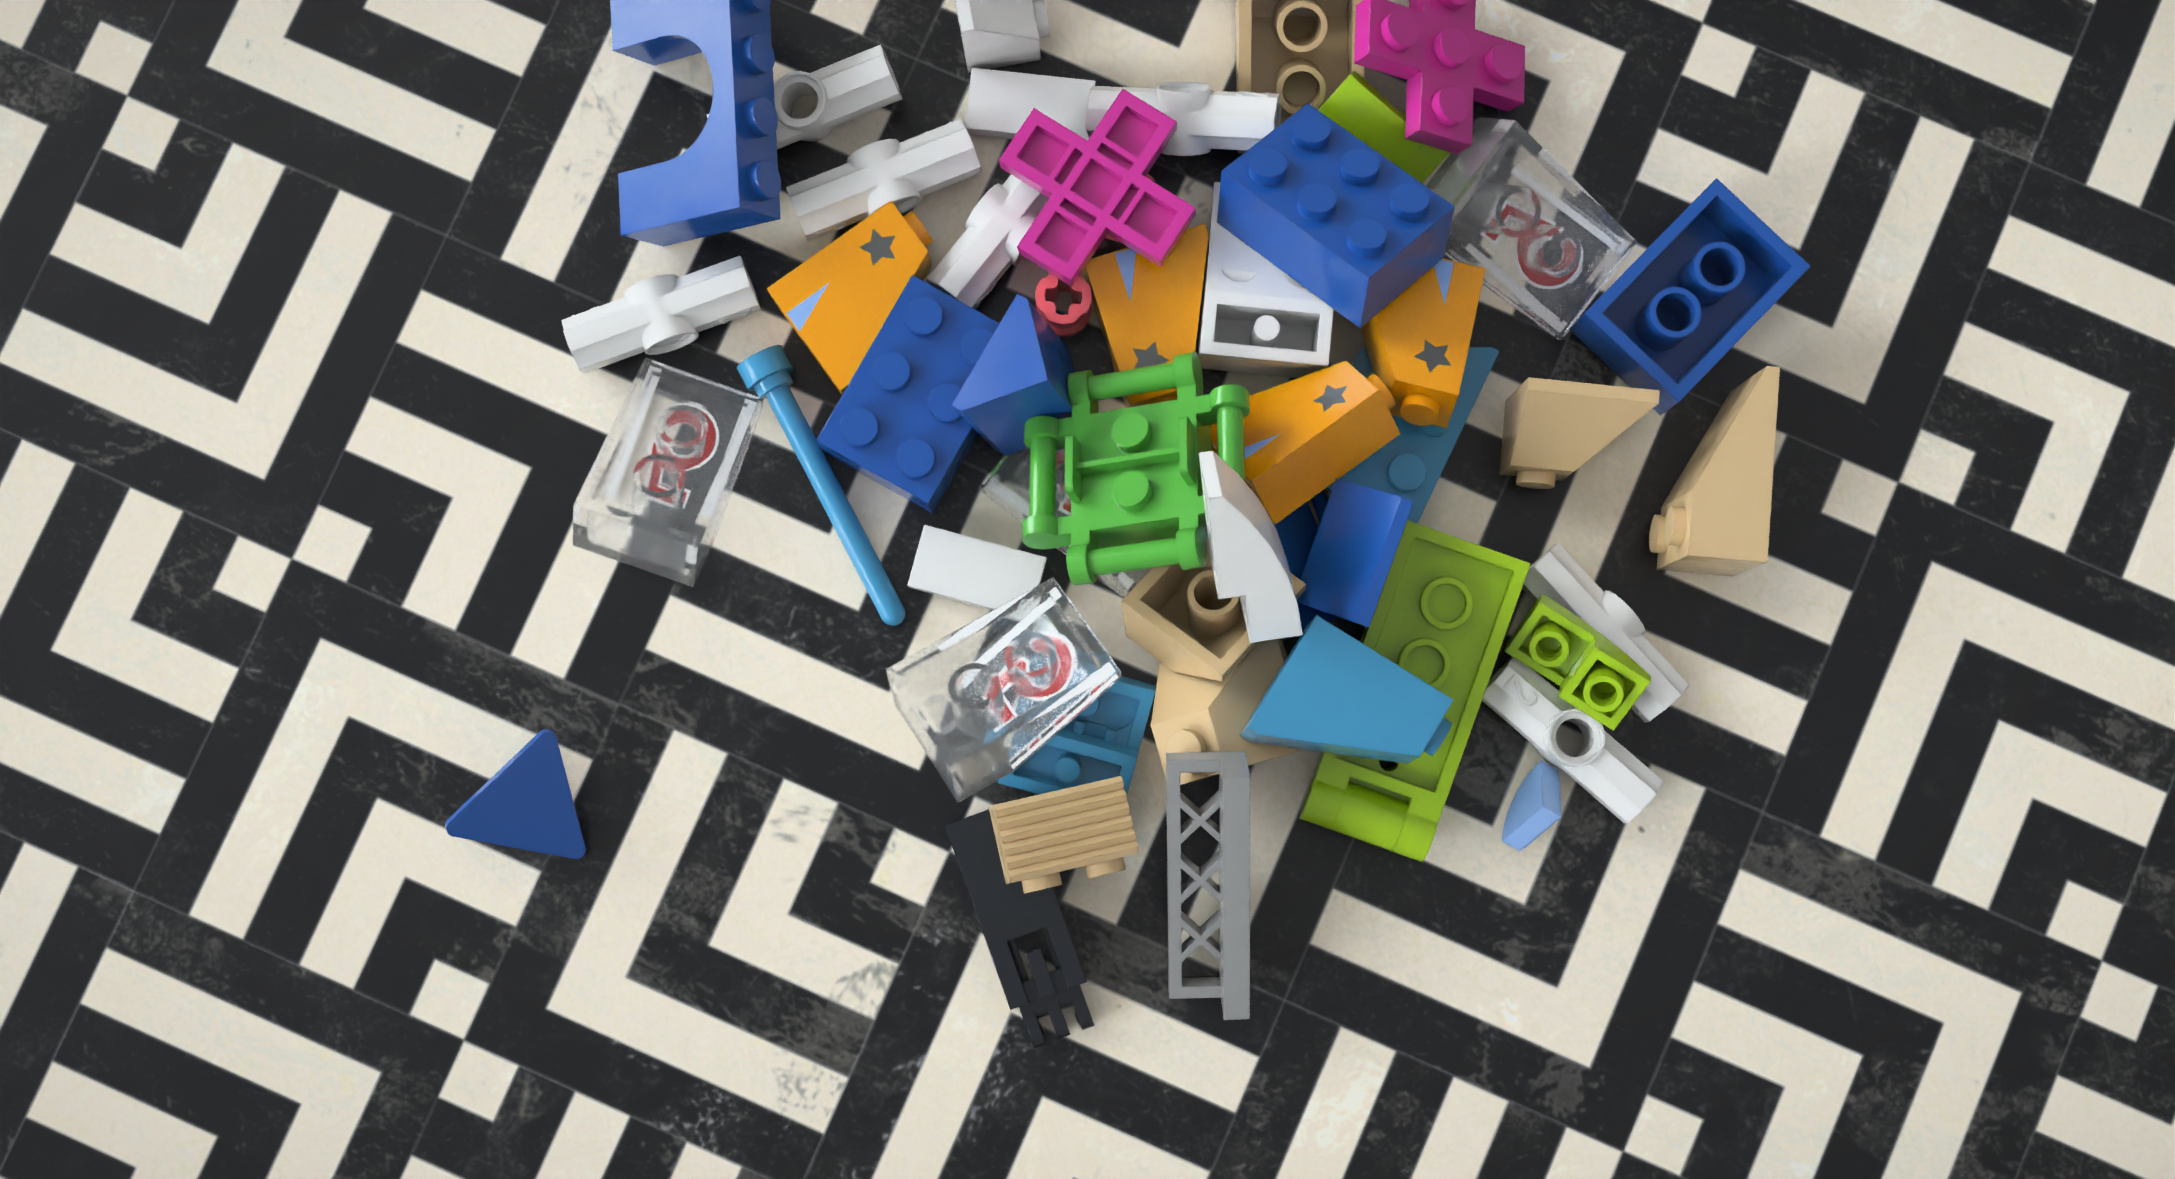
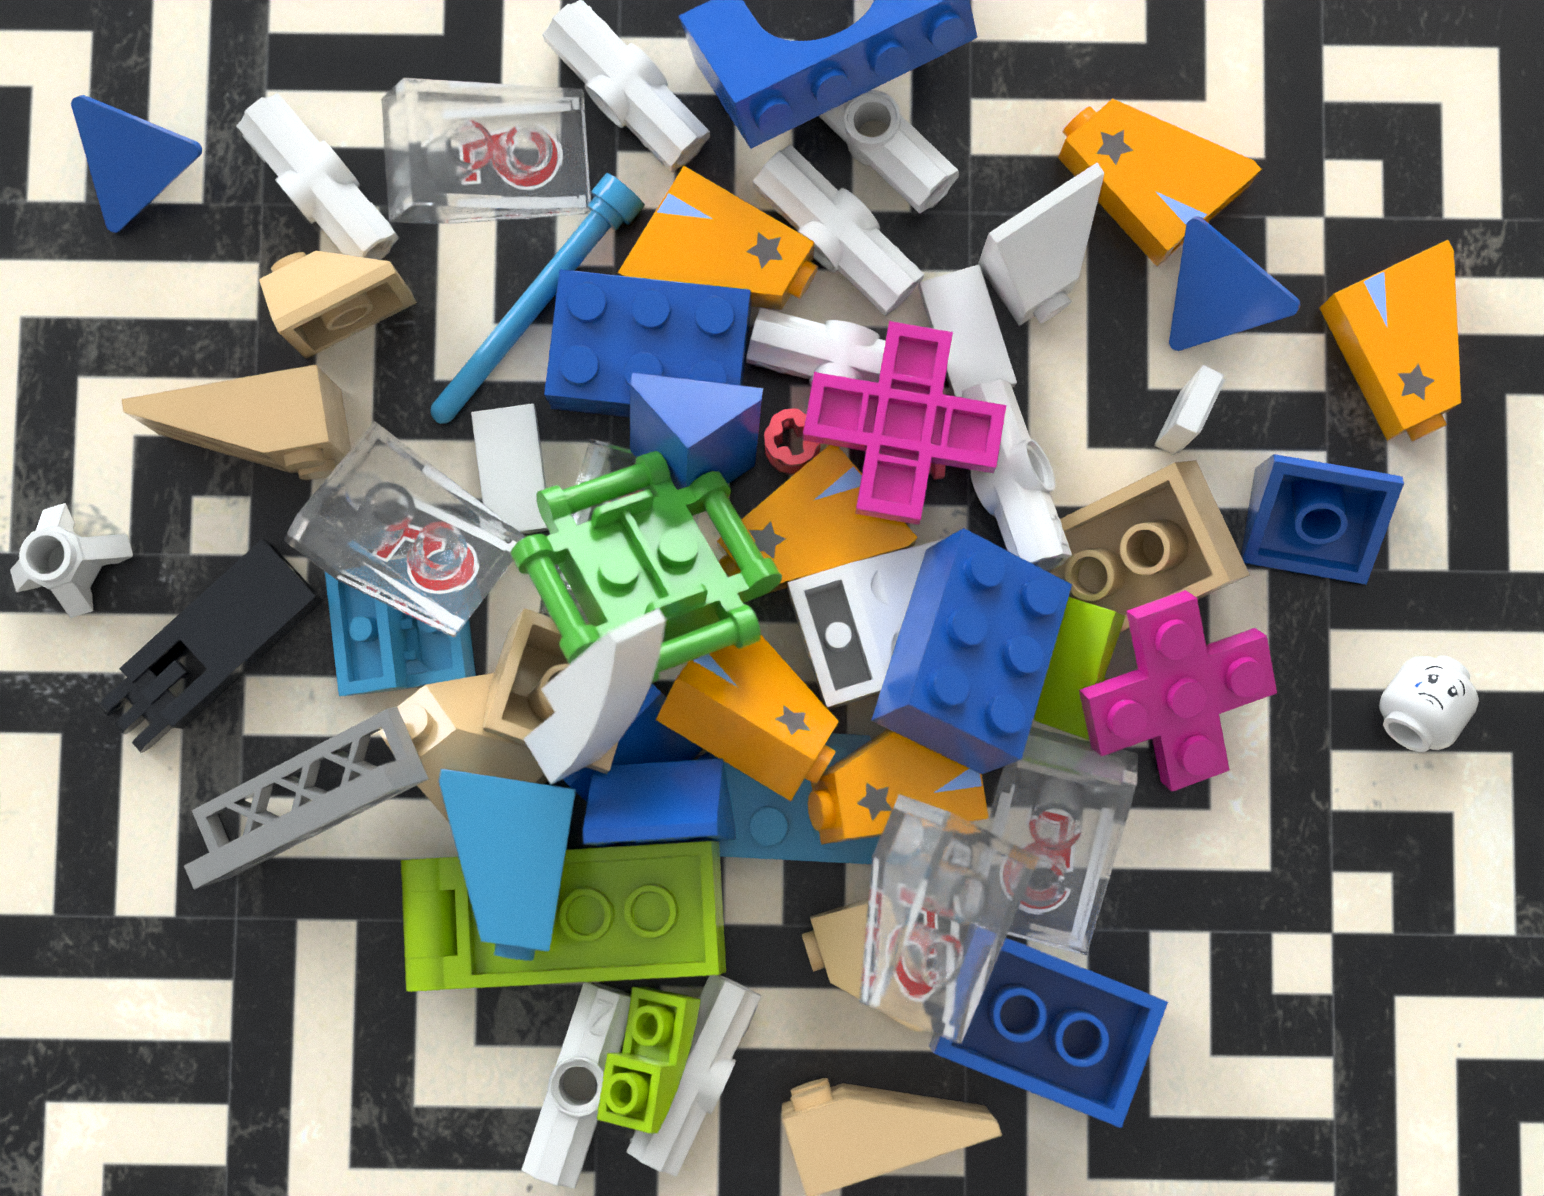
camera: 70 degrees right, 0 degrees up
tan brick [989,776,1139,894] -> none
light blue tile [1502,760,1561,851] -> none
none -> white rock [10,503,133,618]
none -> tan slope [121,365,353,480]
none -> white piece [237,93,399,260]
none -> tan slope [259,251,417,359]
none -> clear slope [860,794,1040,1044]

